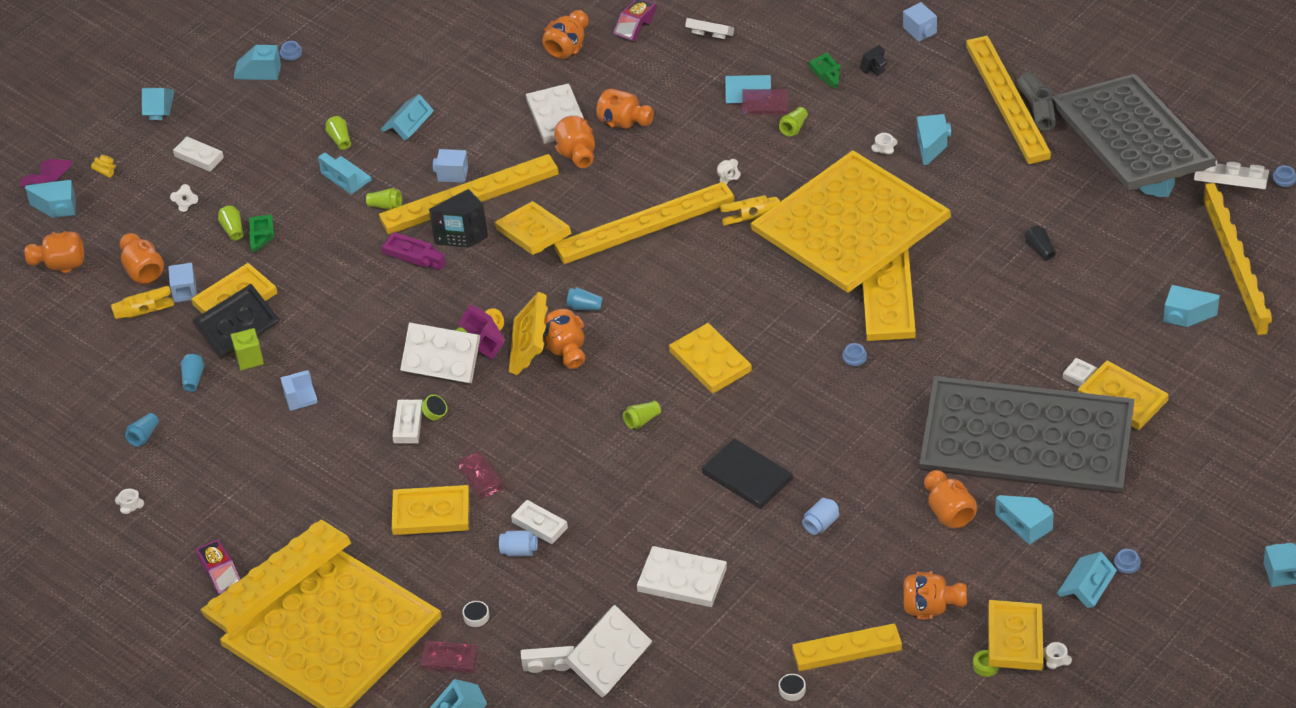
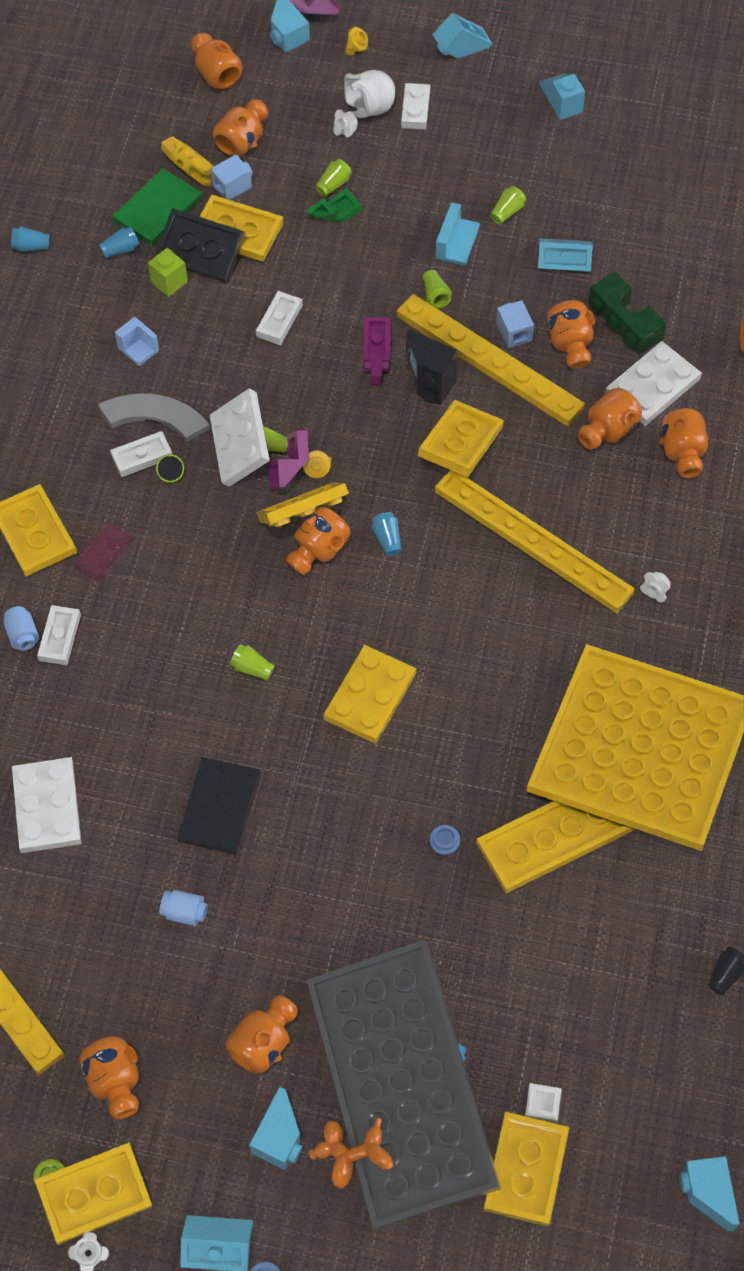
camera: 60 degrees right, 15 degrees up
medium blue plate [280,41,302,61] -> none
yellow hinge [720,195,780,226] -> none
none -> light grey tile [98,394,210,442]
none -> green tile [112,168,203,247]
none -> white plate [256,291,303,345]
none -> orange piece [309,1118,393,1189]
none -> white hair [344,70,395,118]
none -> orange piece [546,300,595,369]
none -> dark green arch [588,271,667,355]

